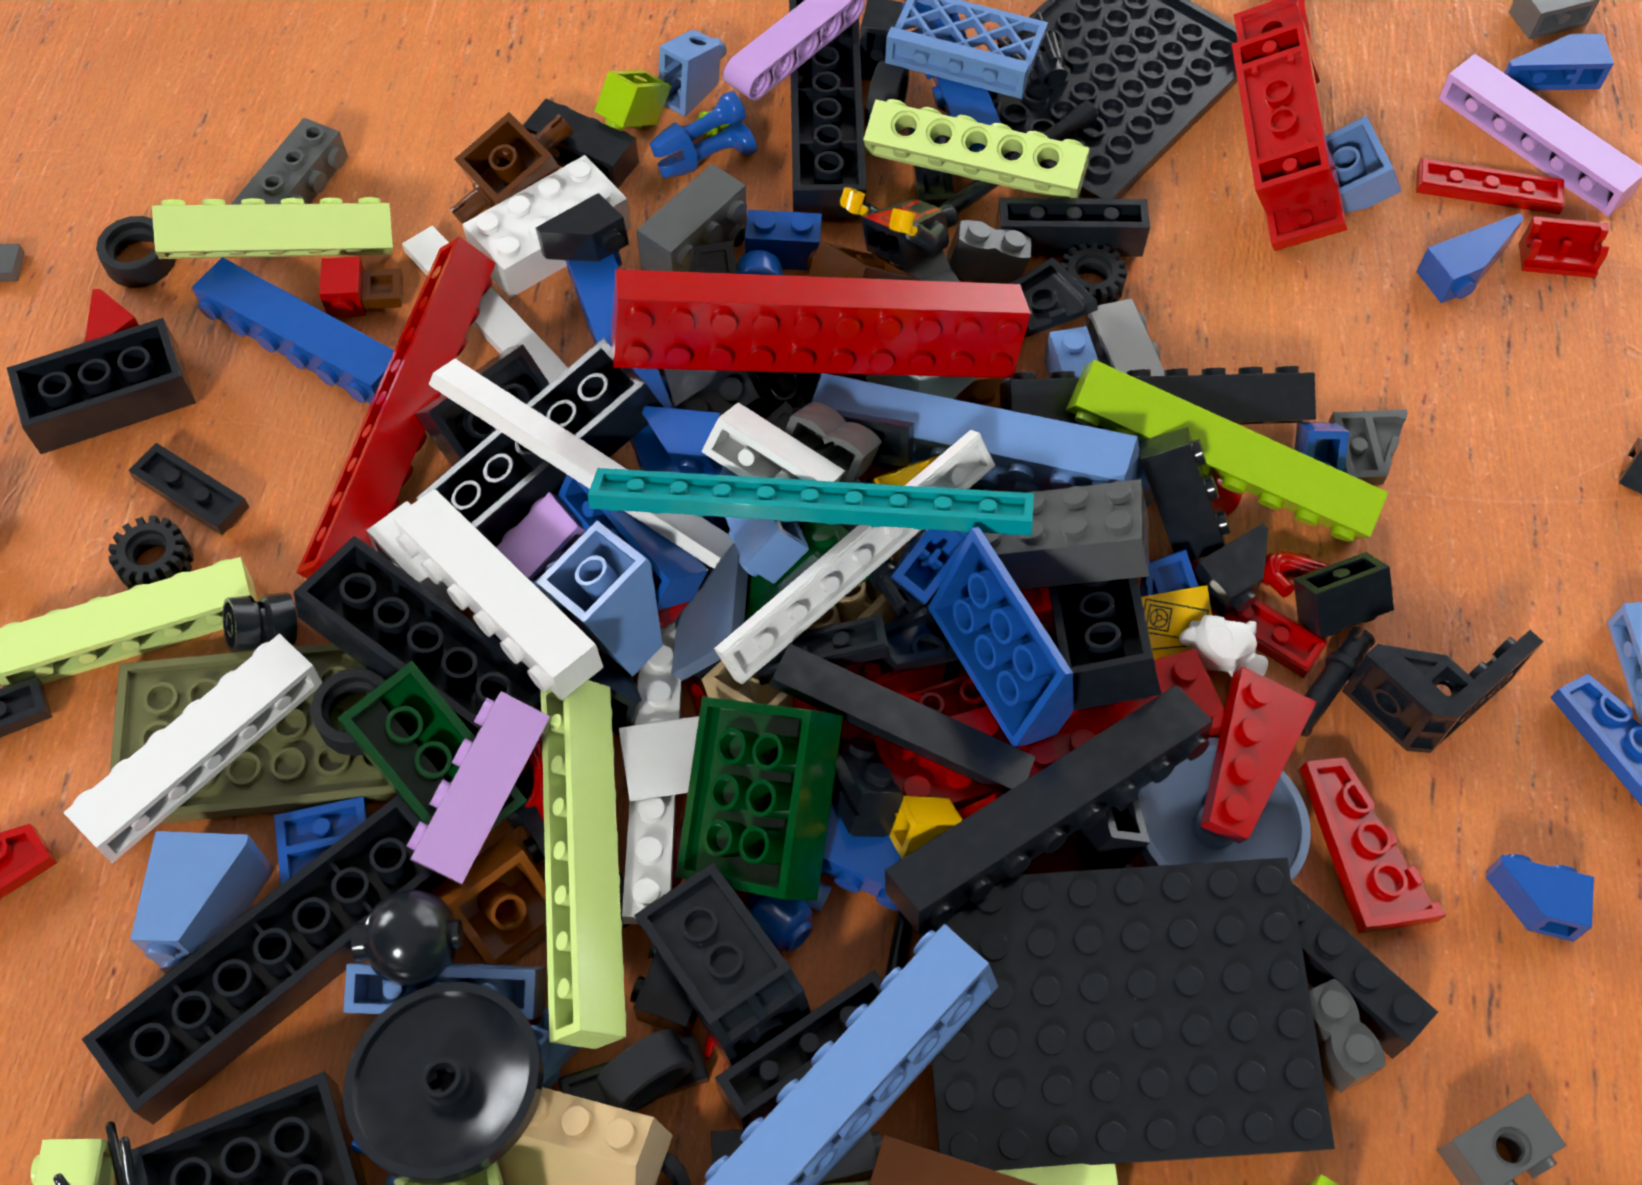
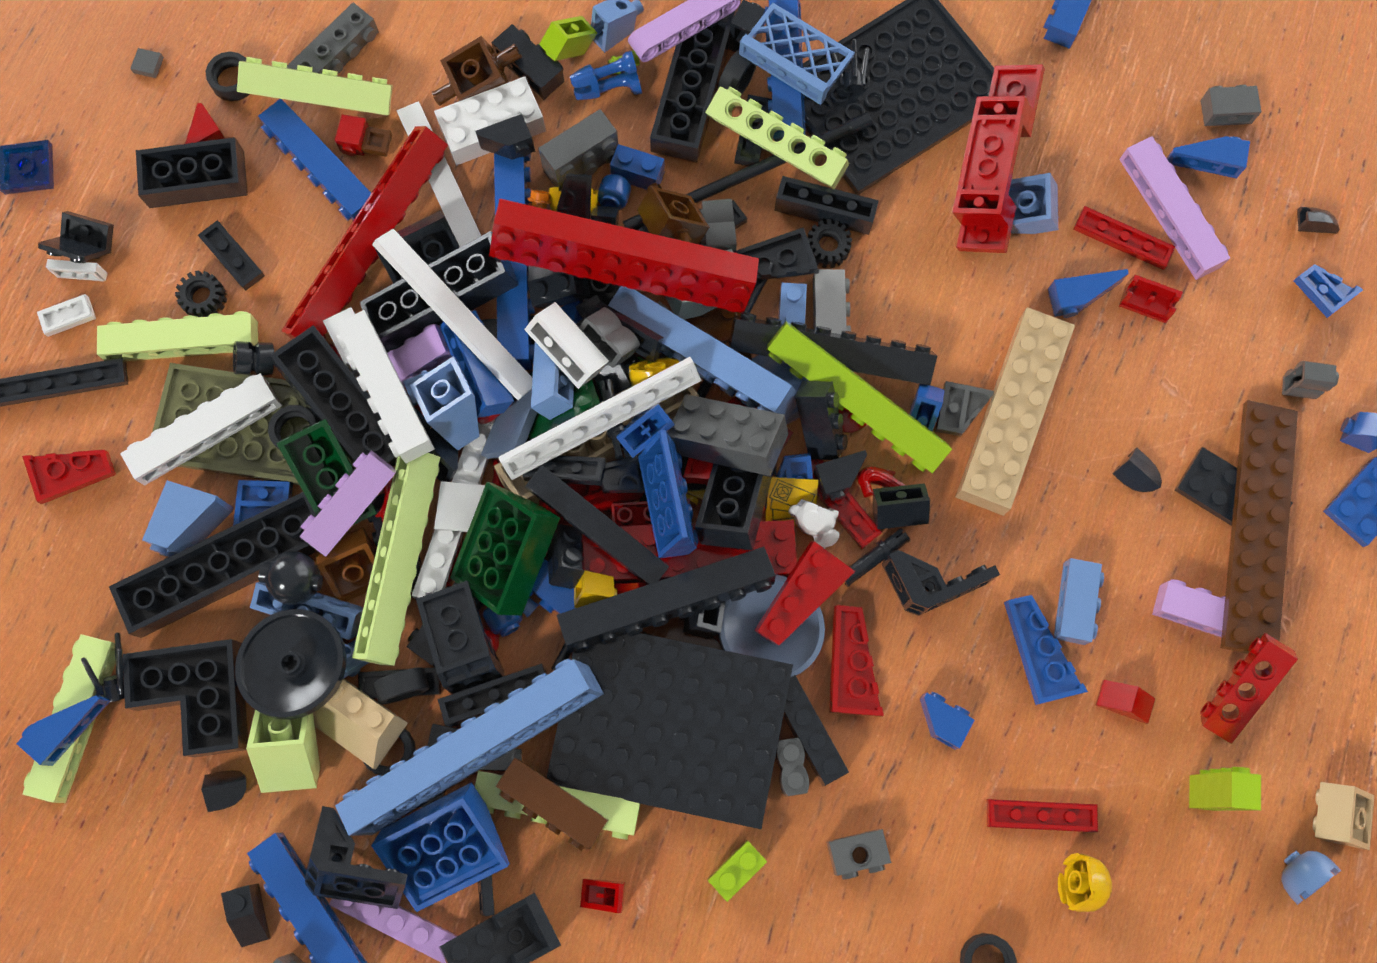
camera: 15 degrees right, 15 degrees up
teal plate [588,468,1034,536] -> none
blue slope [642,406,723,475] -> none
black torso [840,187,958,268] -> none
dark grey brick [946,220,1031,284] -> none
none -> tan brick [955,307,1075,516]

